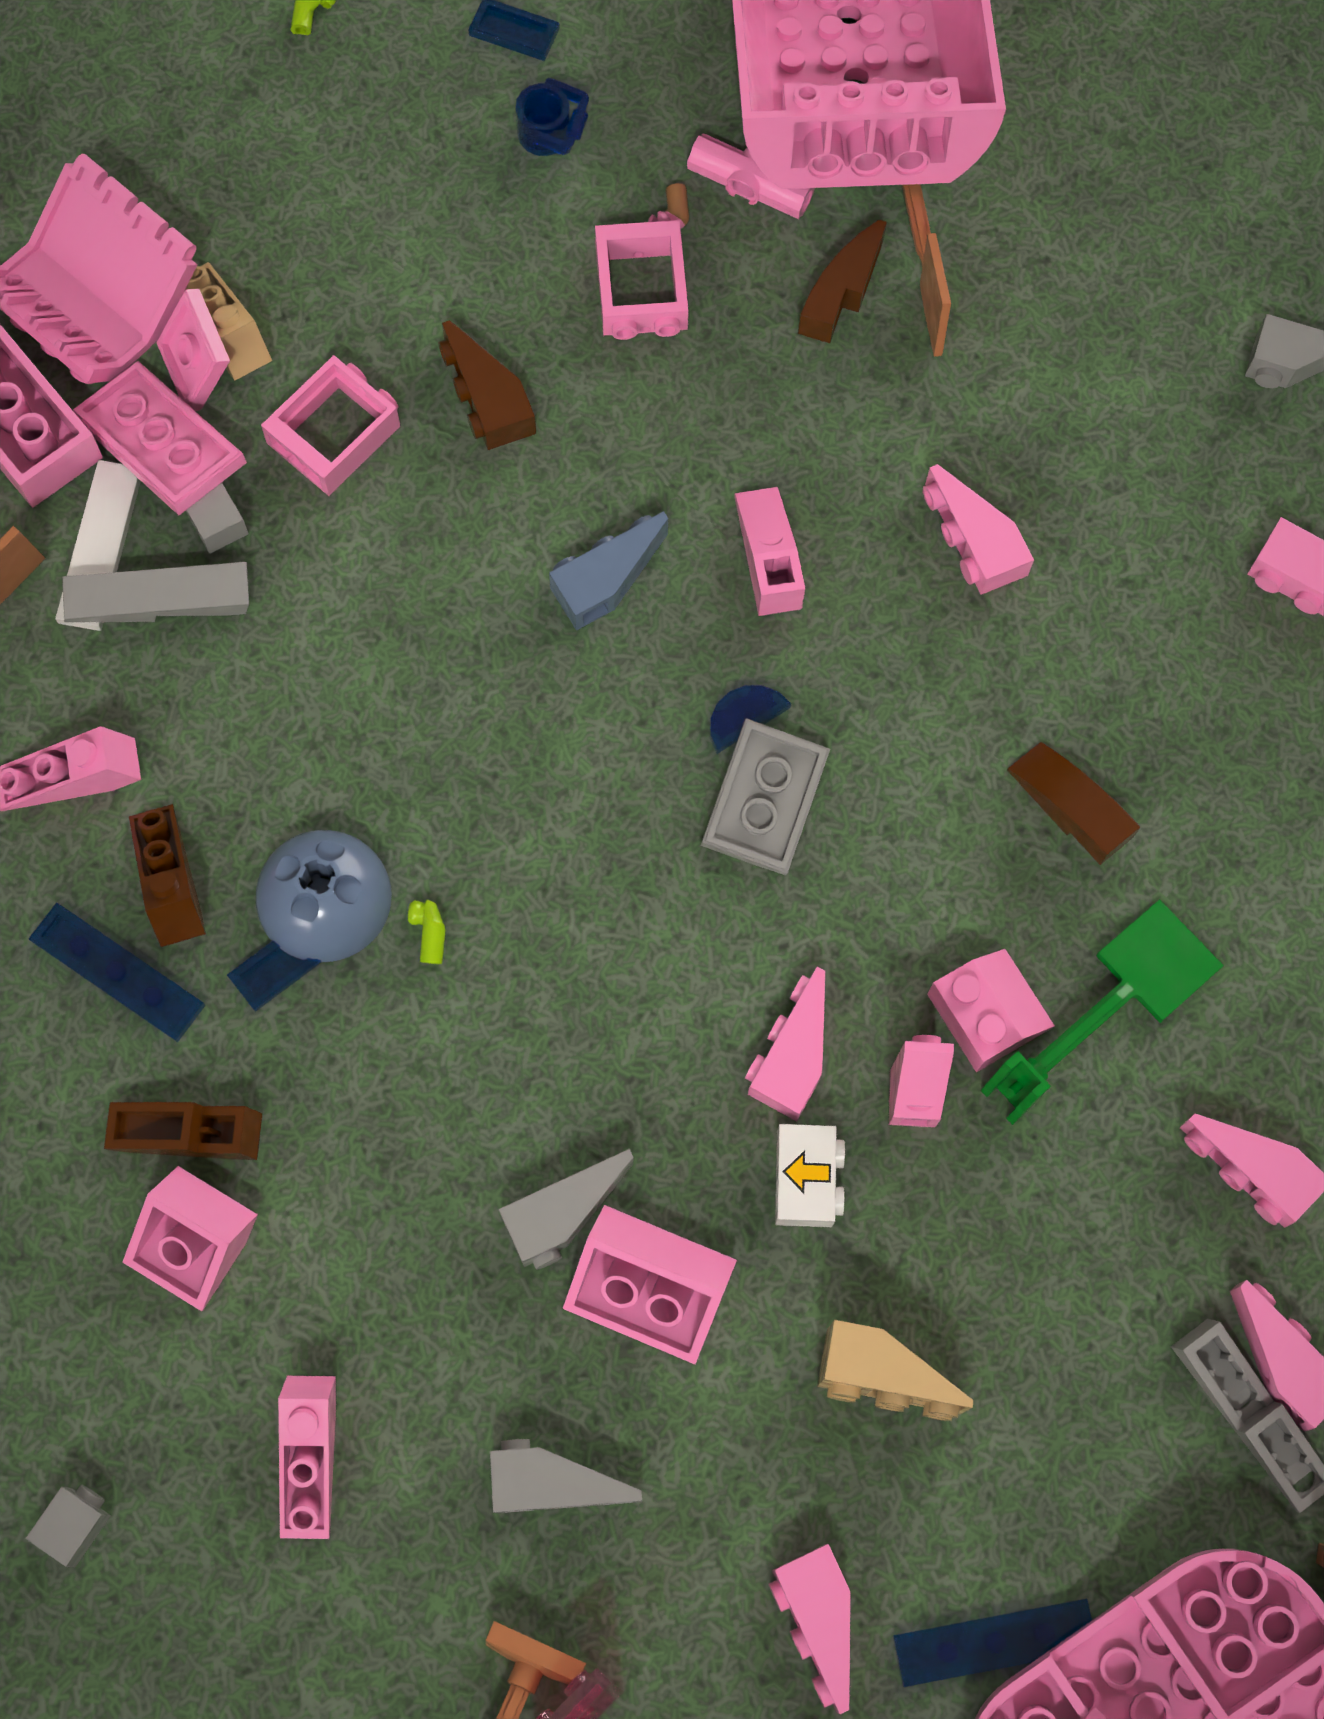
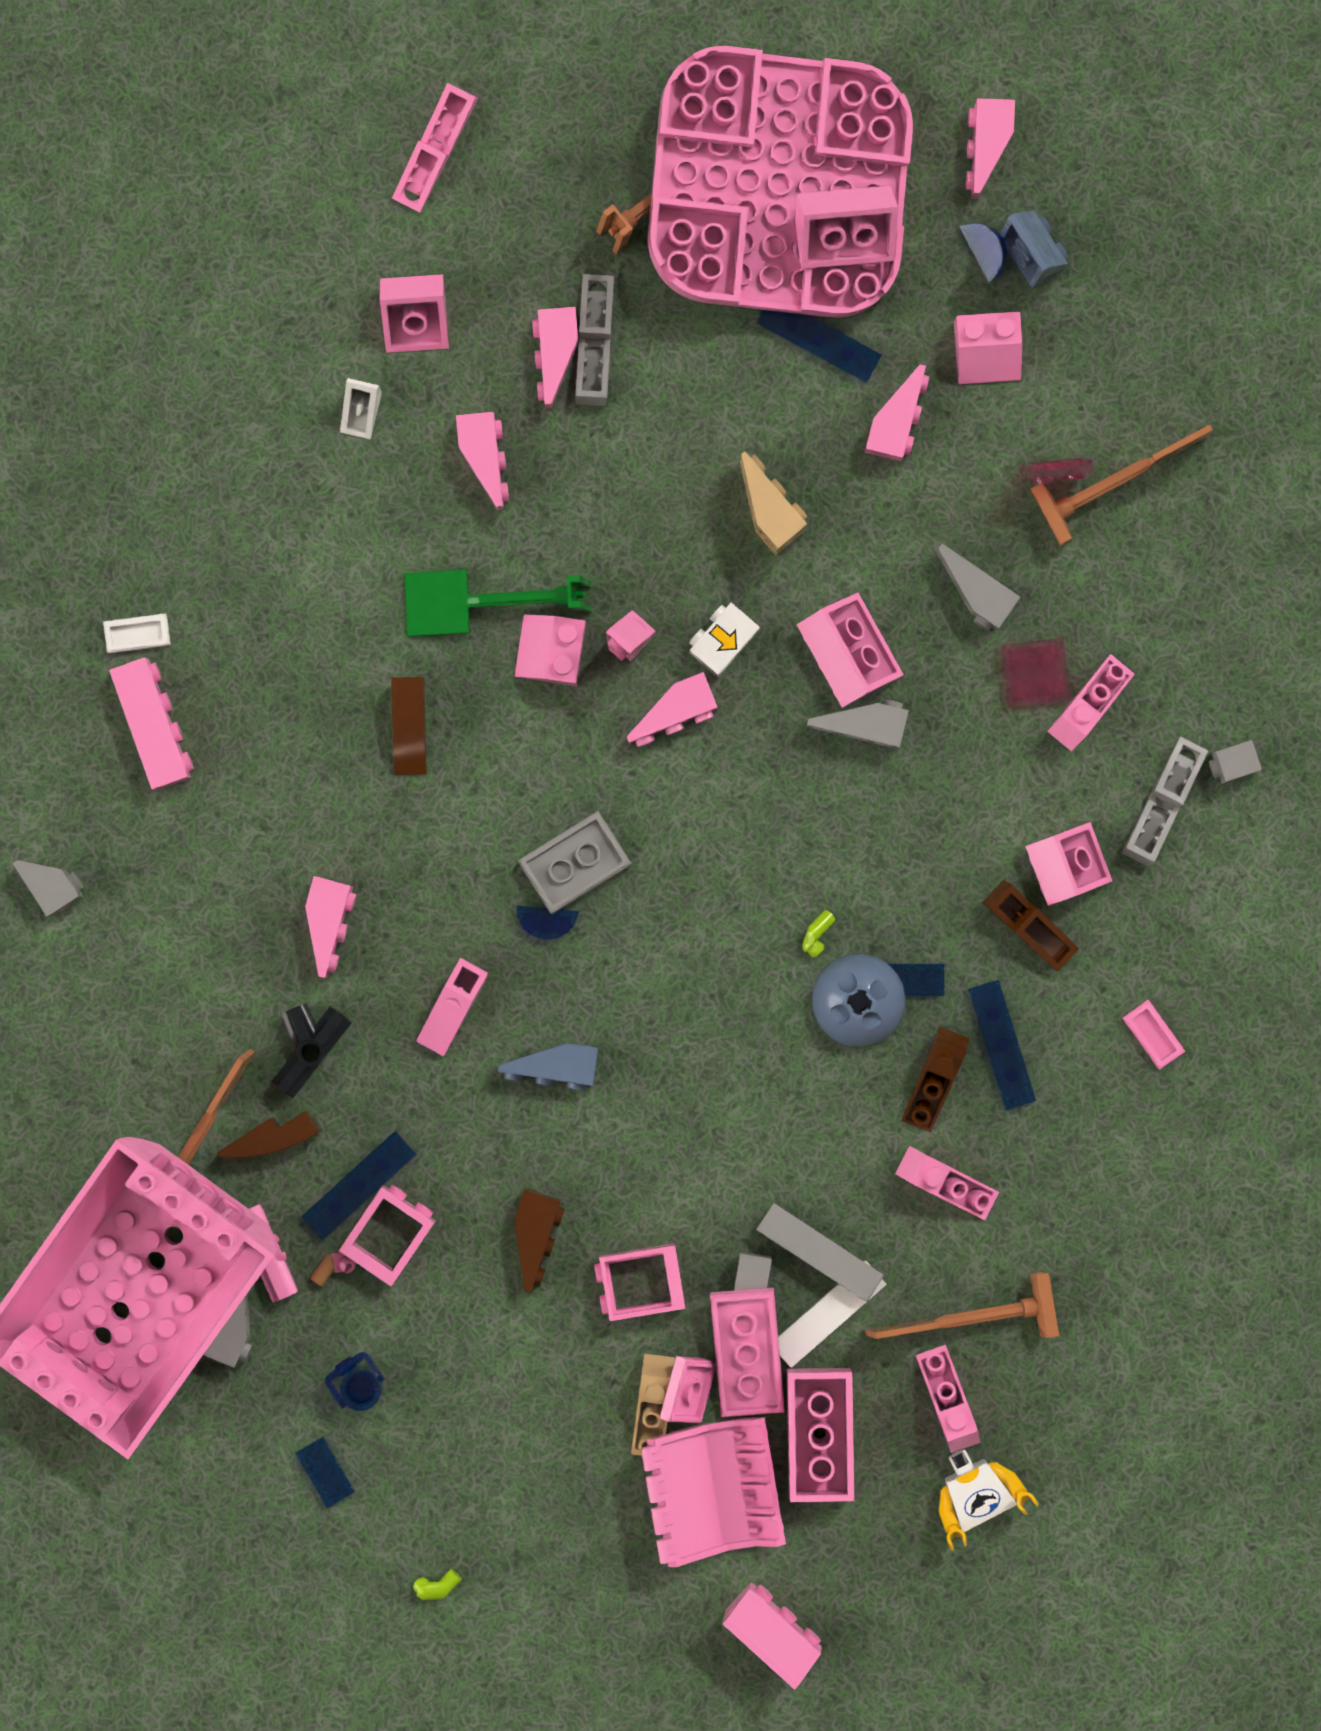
camera: 140 degrees left, 15 degrees up
none -> light grey slope [203,1293,252,1368]
none -> black piece [271,1003,352,1098]
none -> clear blue tile [301,1131,417,1240]
none -> clear pink plate [1000,637,1071,708]
none -> light grey slope [1121,736,1208,867]

